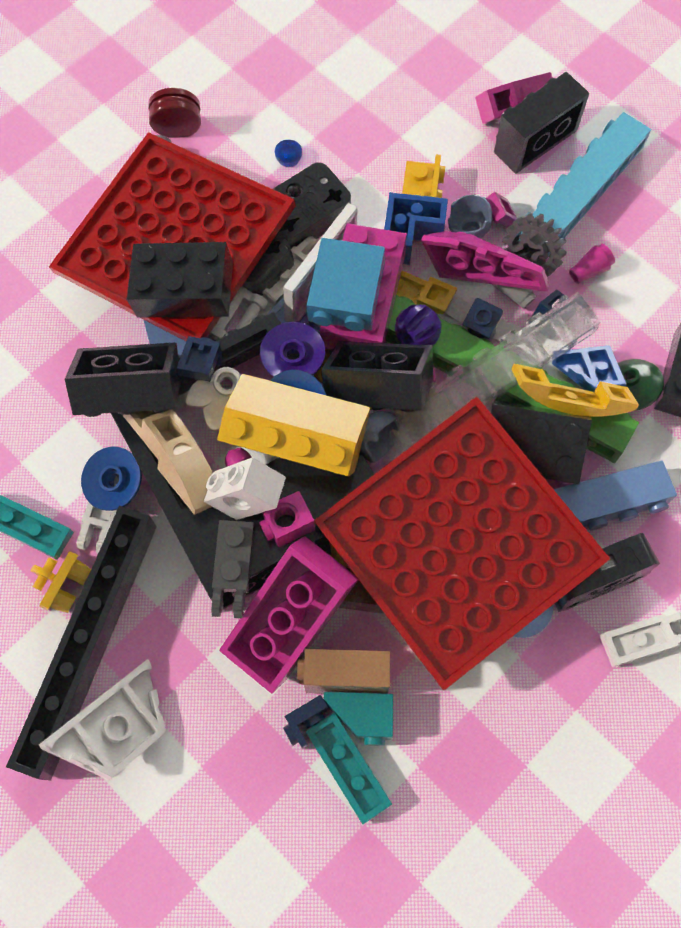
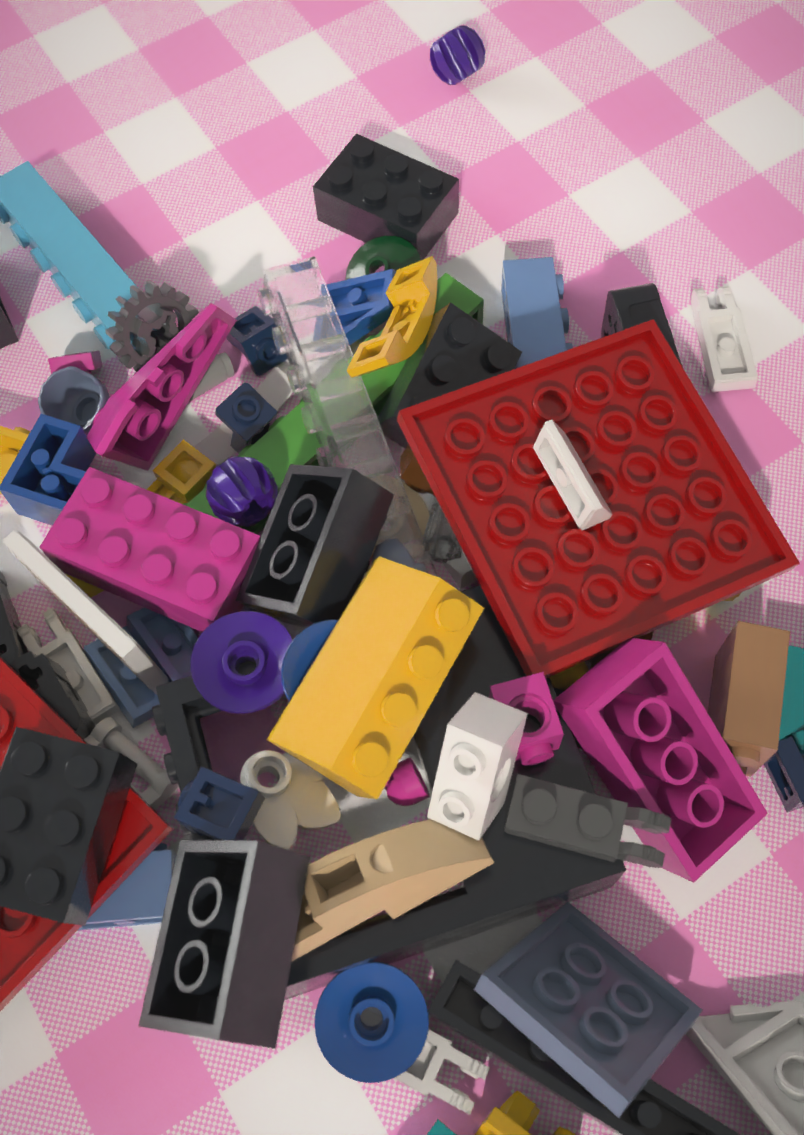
camera: 75 degrees left, 5 degrees down
dark azure brick [306,238,385,331] -> none
dark pink cone [569,244,615,284] -> none
none -> sand blue plate [474,902,703,1118]
none -> white slope [533,420,613,531]

